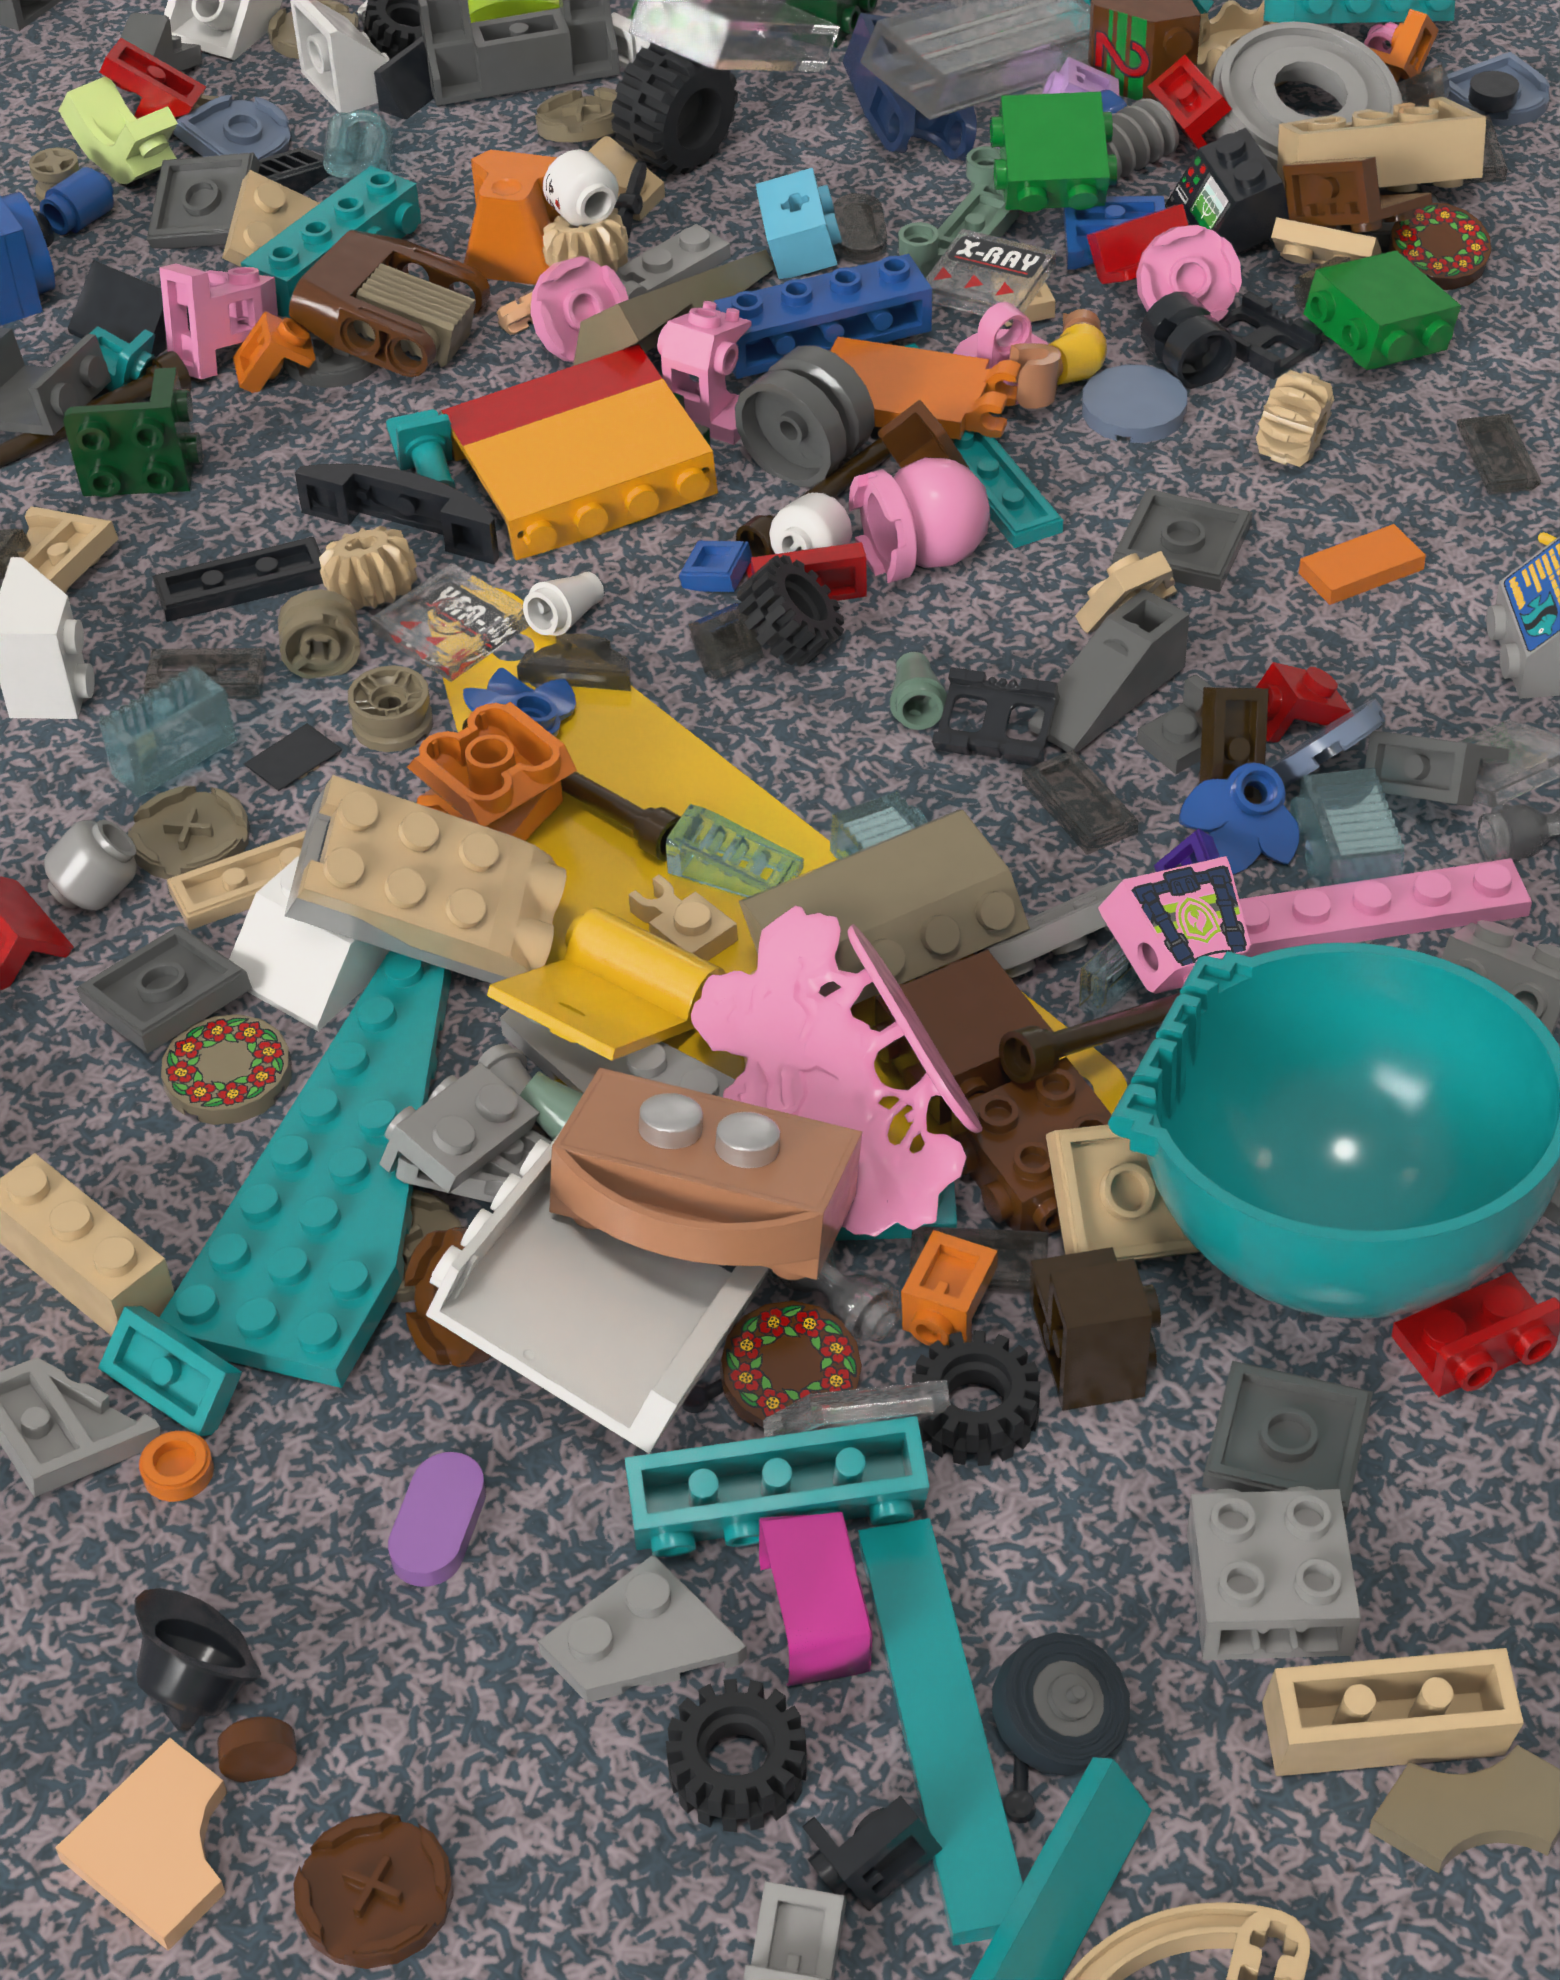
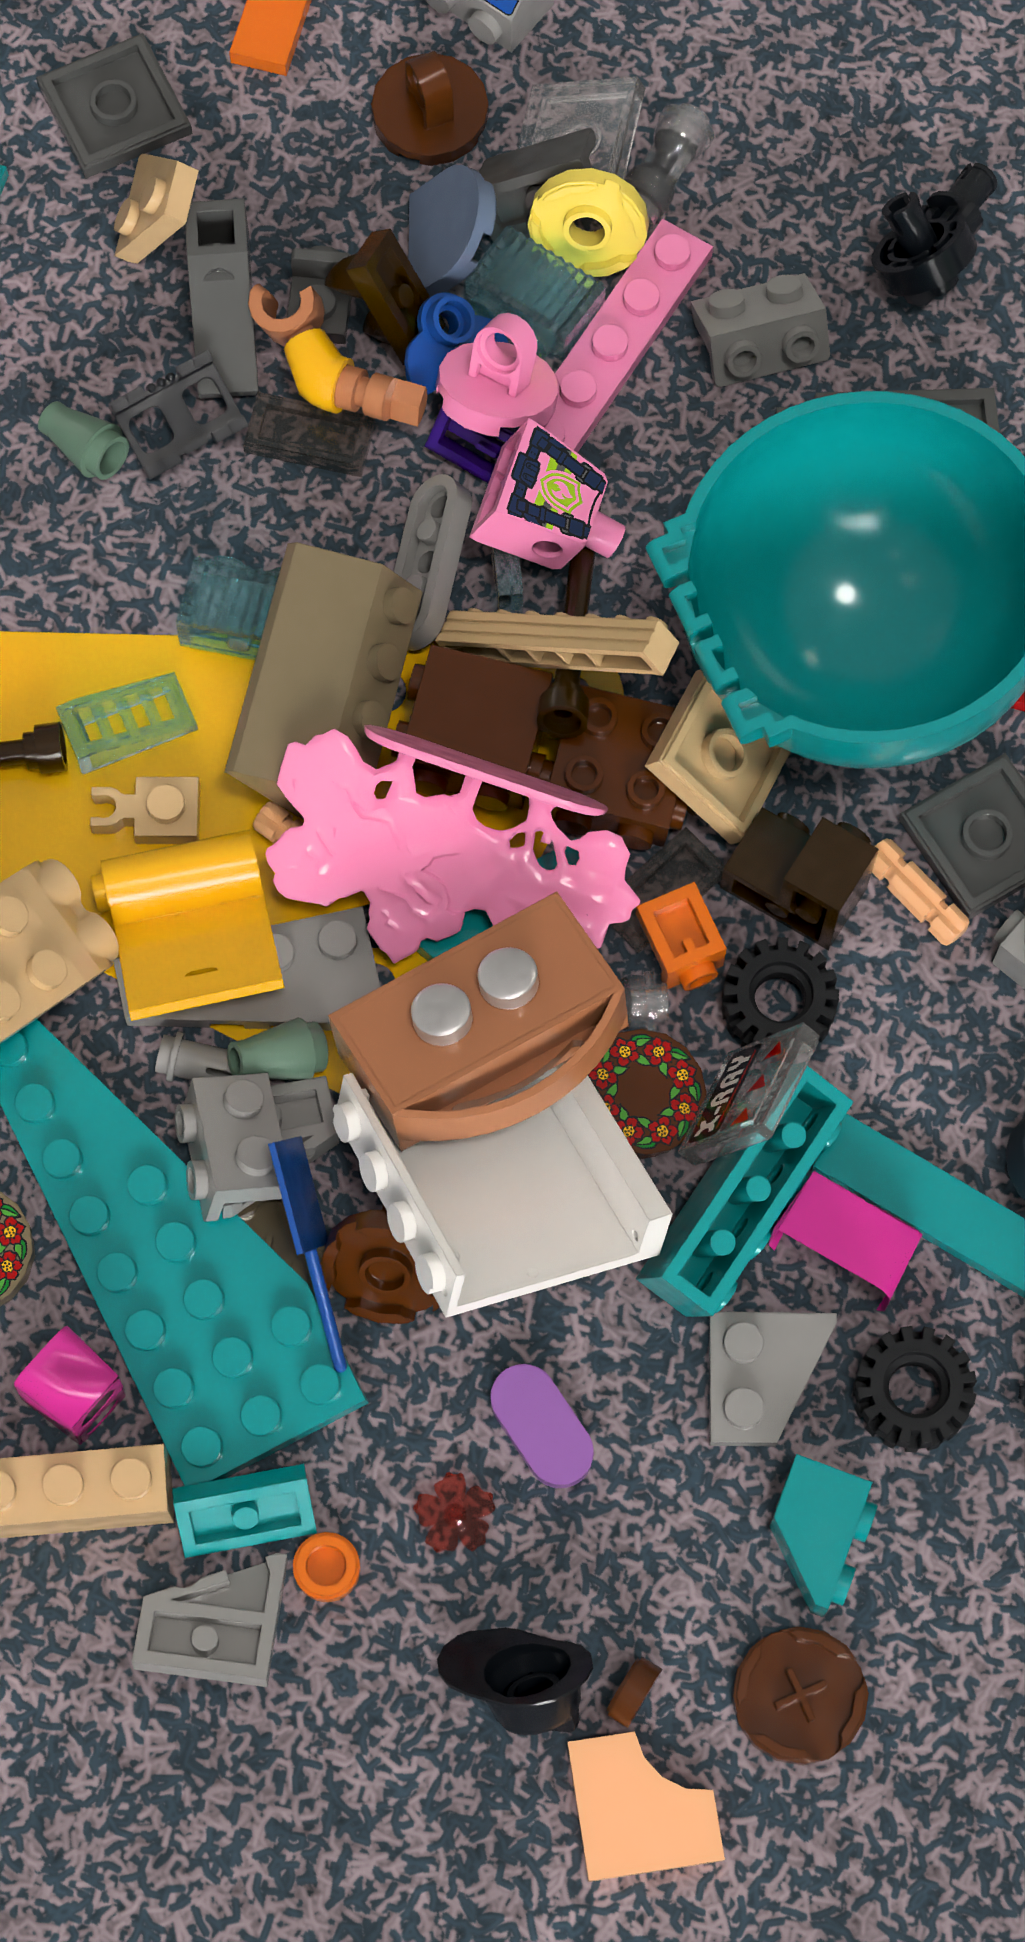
camera: 50 degrees left, 25 degrees up
red bracket [1256,662,1351,743] -> none
none -> dark pink piece [14,1325,125,1445]
none -> nougat piece [248,284,427,427]
none -> blue piece [268,1136,347,1373]
none -> reddish brown tile [371,51,489,166]
none -> clear red plant [413,1472,496,1553]
none -> tan piece [435,608,679,676]
none -> bright pink tile [436,313,559,437]
none -> light yellow tile [527,168,649,278]
none -> teal slope [769,1454,878,1617]
none -> light nougat axle [872,838,970,946]

